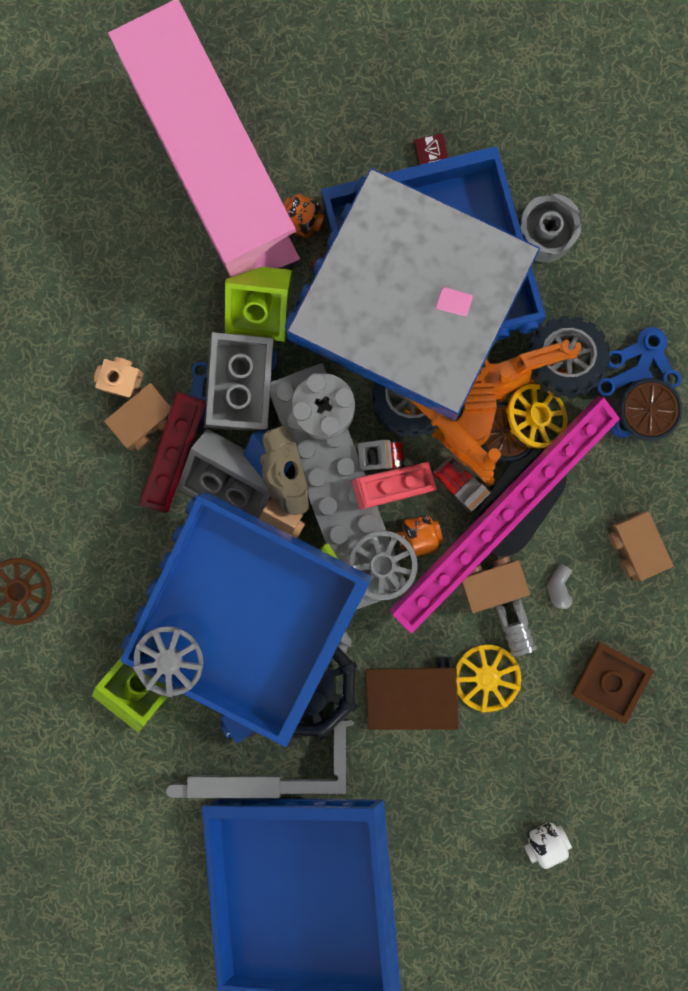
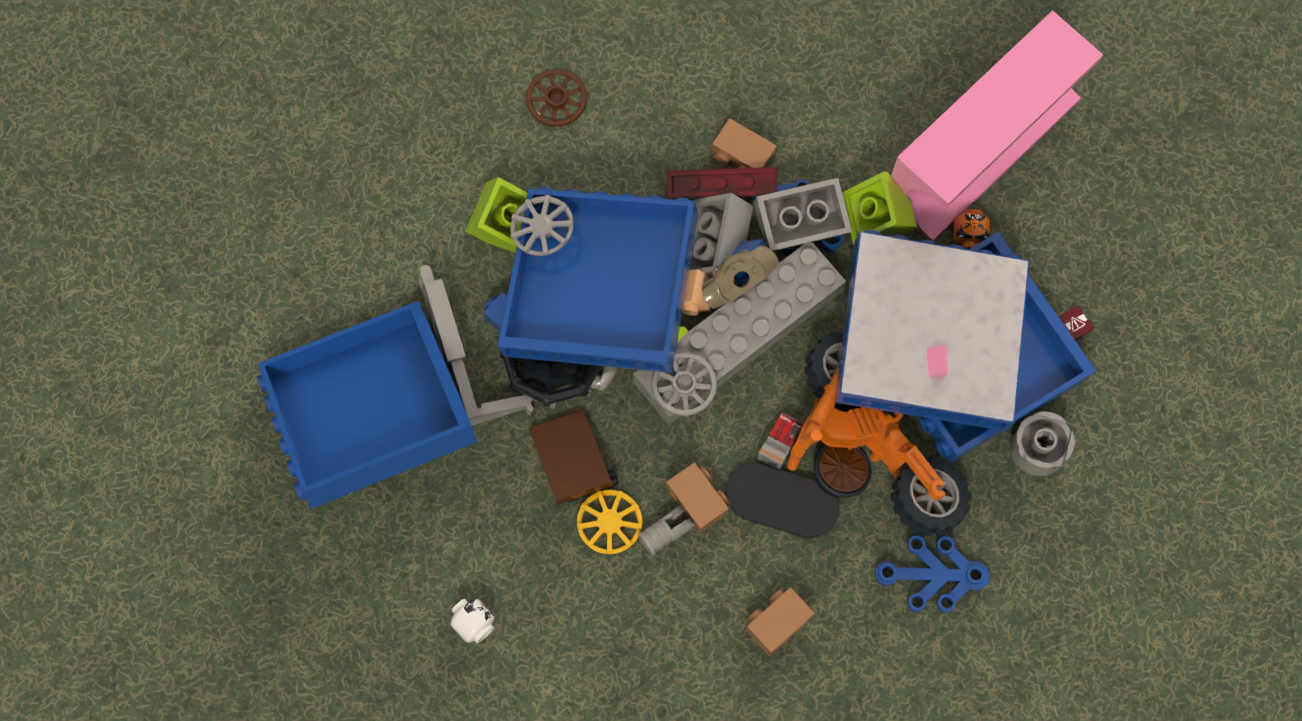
camera: 70 degrees right, 15 degrees down
light nougat brick [94,357,144,399] -> none
light grey brick [292,373,355,440] -> none
coral tile [351,461,437,510] -> none
light grey leg [358,440,405,471] -> none
dark pink plate [388,396,620,634] -> none
orange head [397,515,443,557] -> none
yellow wheel [505,384,568,449] -> none
light grey arm [547,563,573,609] -> none
reddish brown plate [570,641,654,724] -> none
reddish brown wheel [619,378,682,441] -> none

